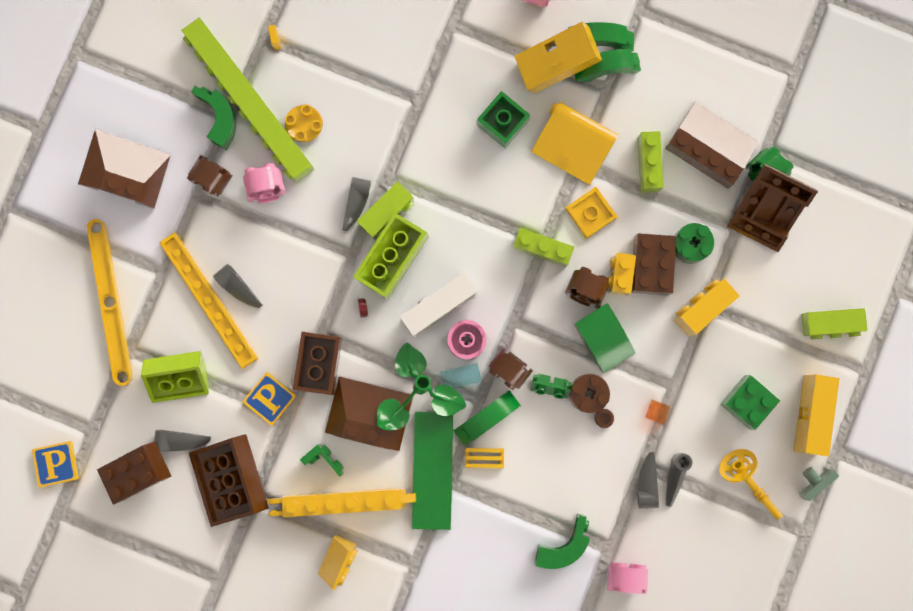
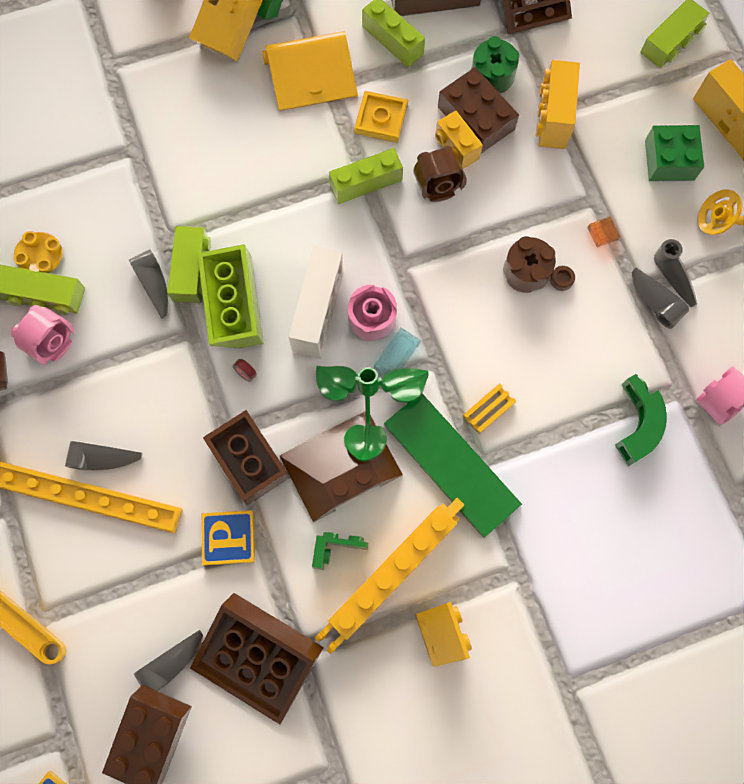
camera: 40 degrees left, 10 degrees down
lime slope [141,351,209,403] -> none
green arch [453,390,521,446] -> none
green brick [476,91,531,148] -> none
reddish brown brick [489,347,533,390] -> none
green hinge [530,373,571,399] -> none
green slope [573,303,635,373] -> none

